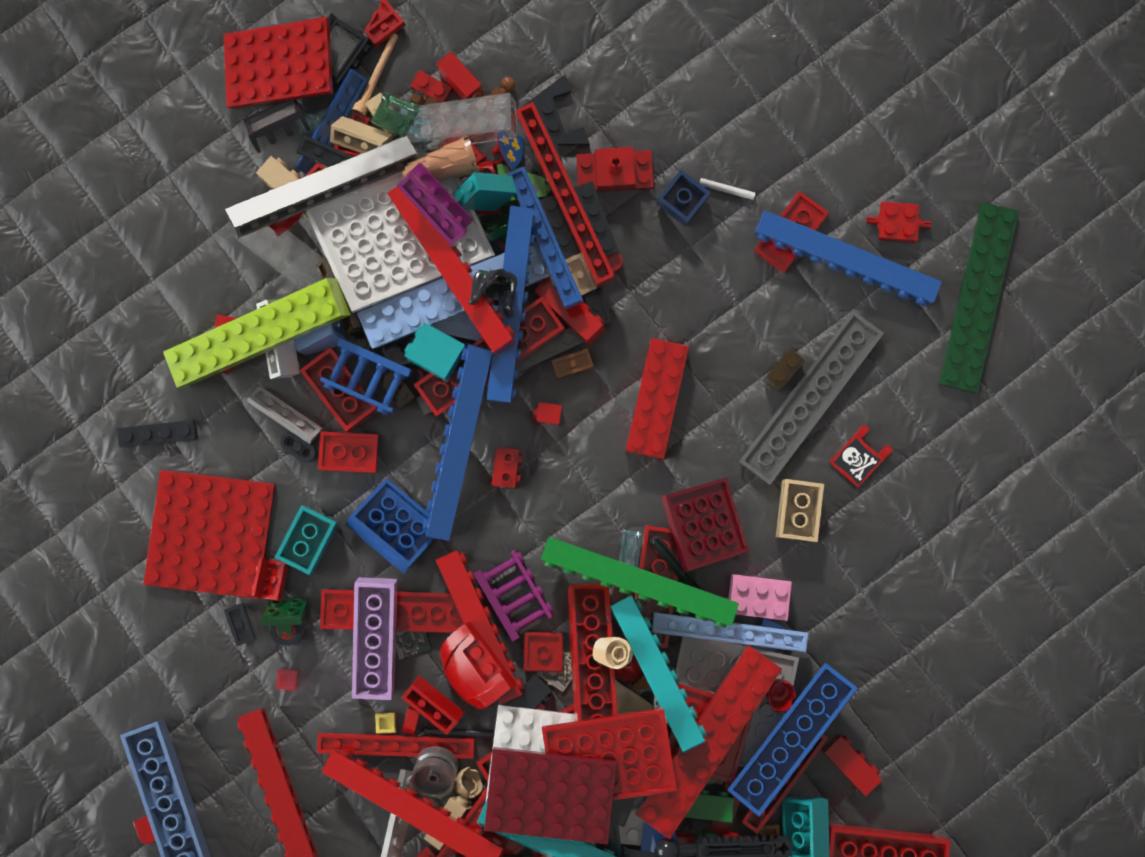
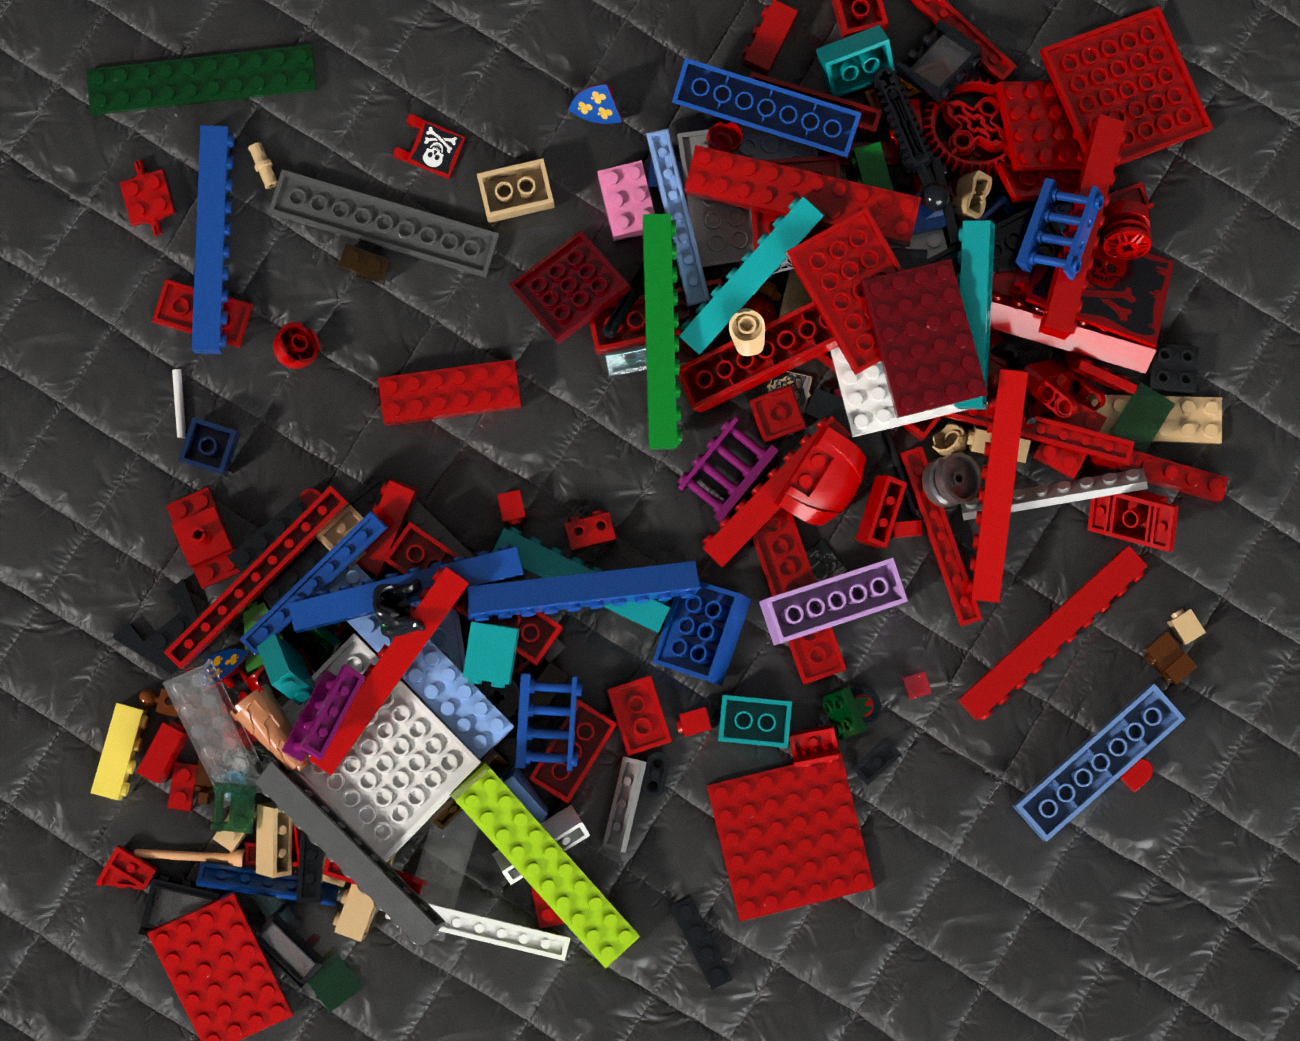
camera: 115 degrees left, 0 degrees up
light yellow tile [375,712,396,734] -> none
dark orange plate [551,349,594,379] -> none
none -> light yellow brick [91,703,149,800]
none -> tan pin [248,142,278,189]
none -> red cylinder [273,322,320,369]
none -> clear green piece [307,957,363,1012]
none -> white plate [385,903,570,961]
none -> teal brick [492,527,670,633]
none -> blue shield [568,83,623,124]
none -> red brick [675,707,712,737]

